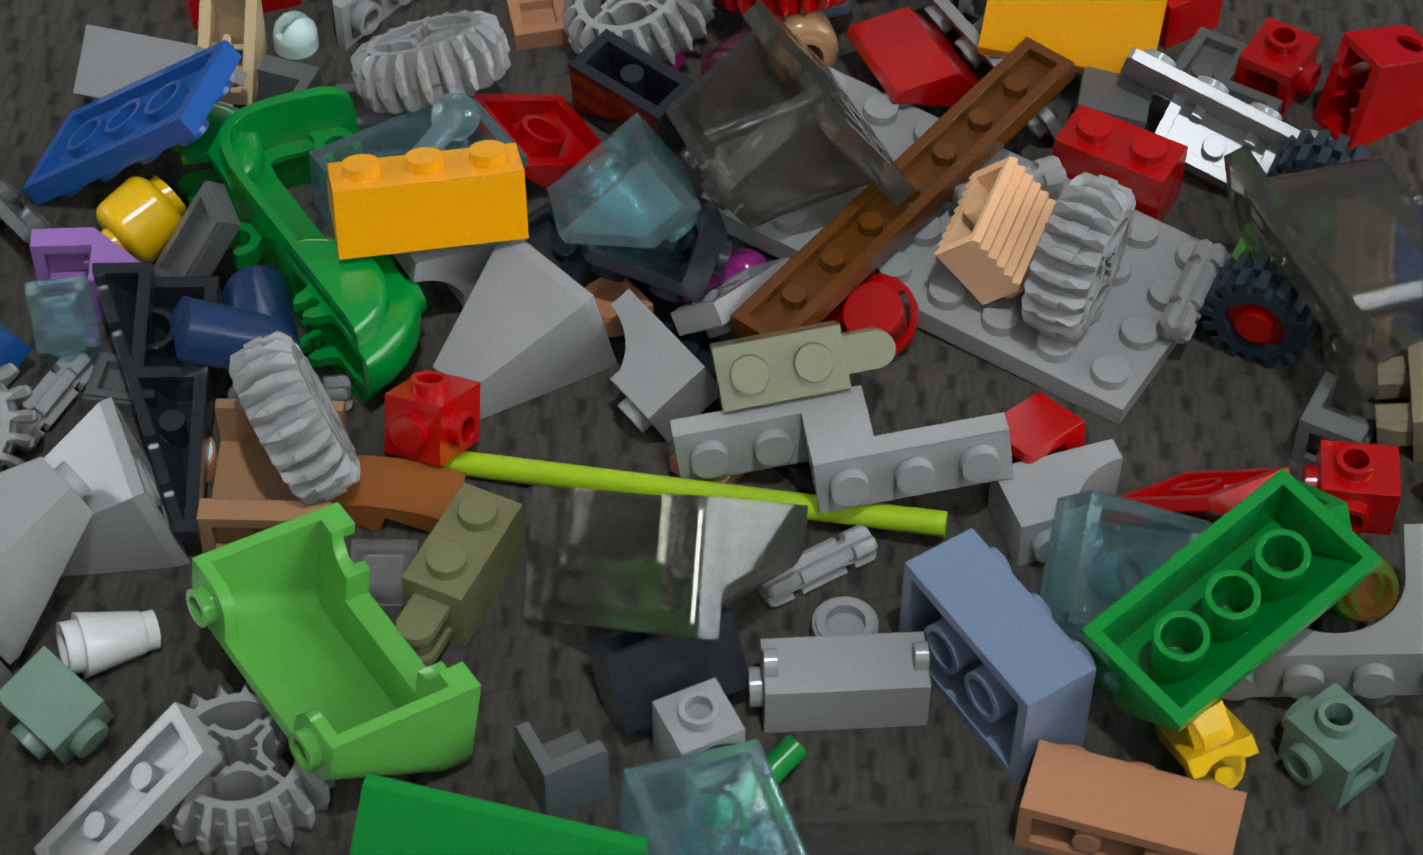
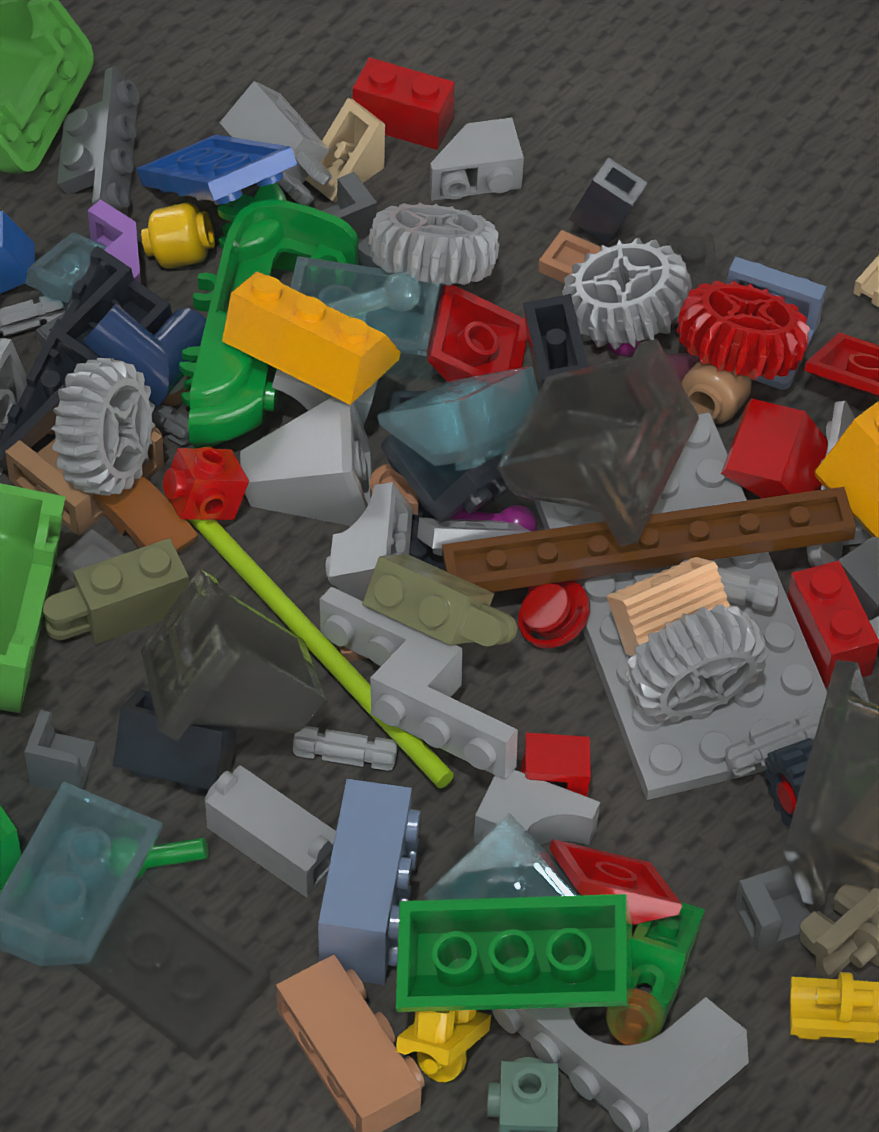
camera: 40 degrees right, 5 degrees up
dark grey tile [153,180,242,277] -> none
light aqua hinge [272,10,319,60] -> none
light grey brick [652,678,746,800] -> none
light grey tile [811,596,879,636] -> none
red brick [1301,439,1401,535] -> none

